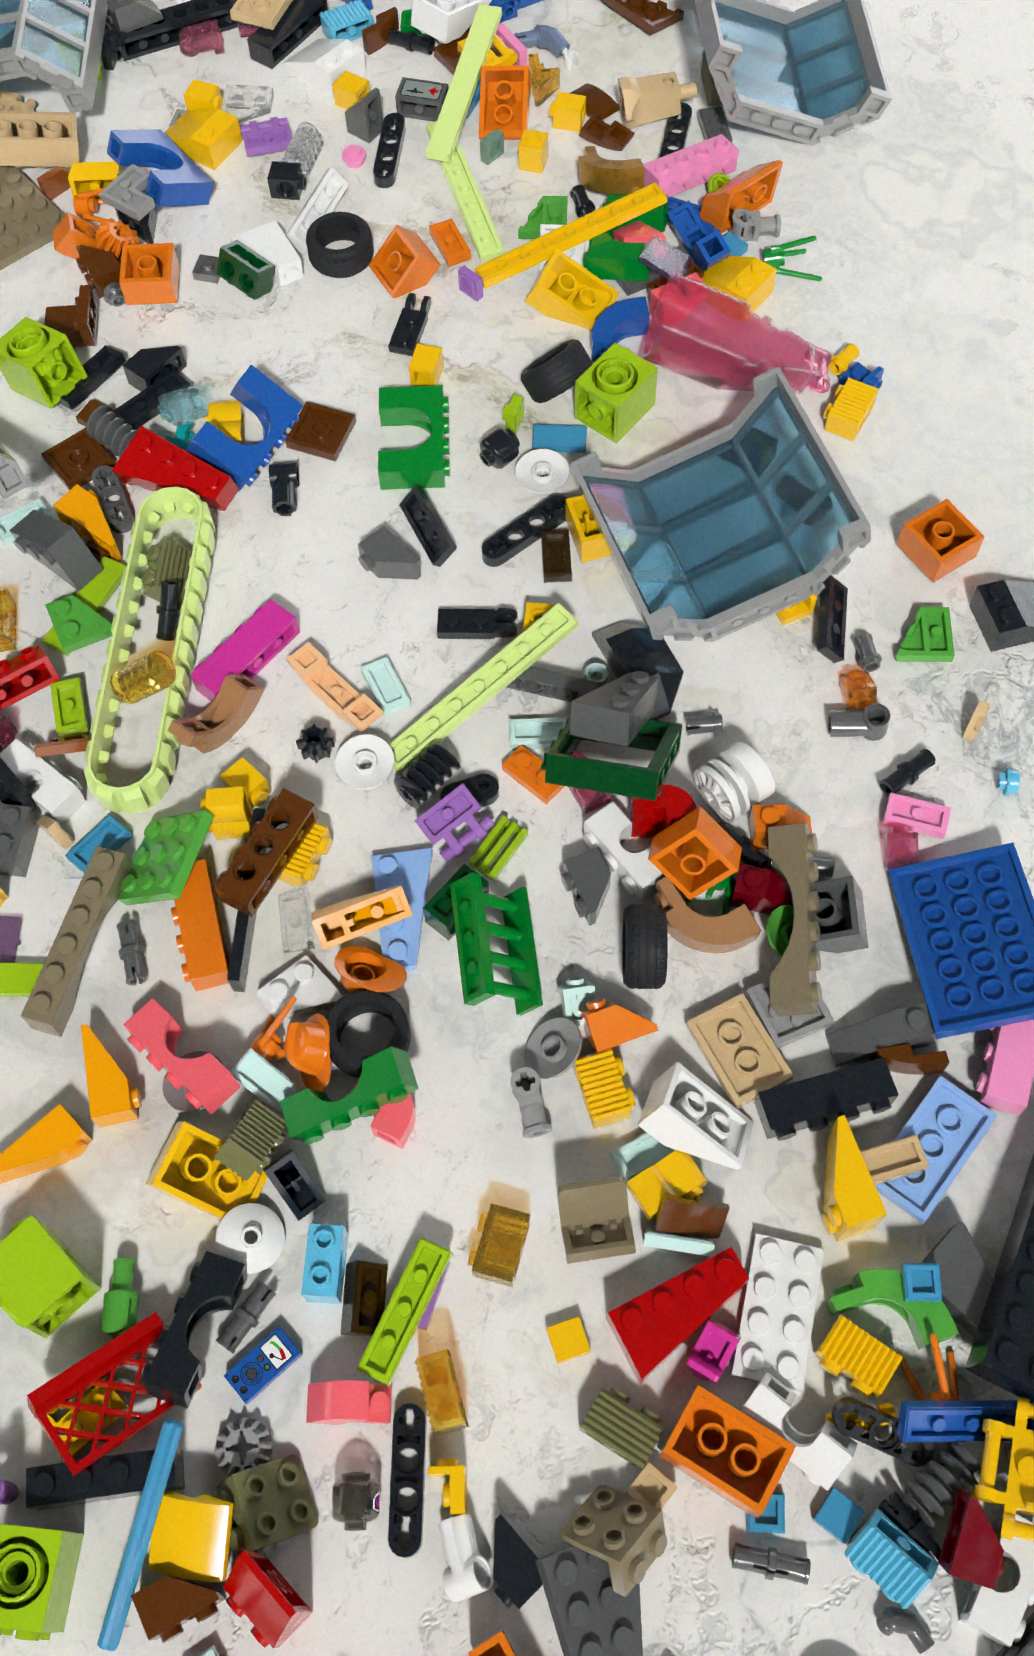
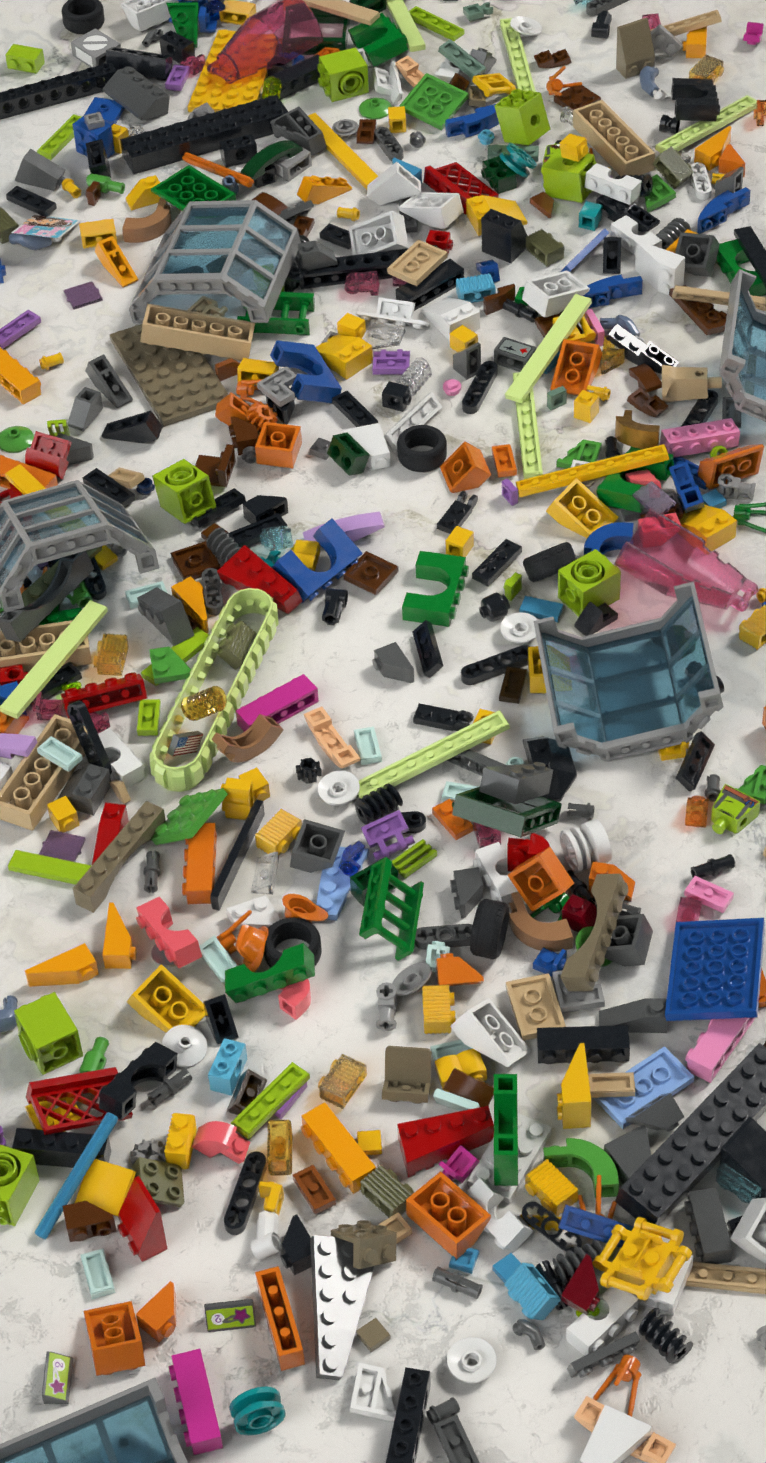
camera: 15 degrees right, 15 degrees down
dark orange tile [34,733,91,757] -> none
dark azure tile [65,814,133,874] -> none
black pin [156,580,180,641] -> none
olive brick [214,1099,286,1180] -> none
reddish brown brick [215,788,319,917] -> none
blue tile [224,1326,303,1405] -> none
light orange slope [311,885,413,950] -> none
clear smoke head [331,1472,380,1531] -> none
yellow brick [549,92,586,132] -> none
dark grey piece [829,703,891,741] -> none
reddish brown slope [872,1043,950,1075] -> none
dark azure tile [901,1263,942,1302] -> none
none -> red slope [92,802,129,865]
none -> yellow brick [164,1113,197,1169]
none -> tile [167,731,203,756]
none -> green fence [237,291,315,335]
none -> dark grey slope [290,819,345,873]
none -> dark orange plate [293,1165,336,1215]
none -> light orange brick [301,1102,376,1194]
none -> lavender slope [303,512,385,542]
none -> black plate [332,391,378,427]
none -> clear blue bracket [339,841,365,877]
none -> white bracket [356,297,429,330]
none -> dark grey beam [414,924,472,950]
none -> black plate [472,539,522,586]
none -> green arch [494,1074,518,1186]
none -> blue bracket [533,948,567,977]
none -> black slope [574,602,618,636]
none -> yellow pin [587,385,611,401]
none -> slope [606,324,679,374]
none -> dark grey slope [625,1093,684,1132]
none -> lime torso [711,784,760,834]

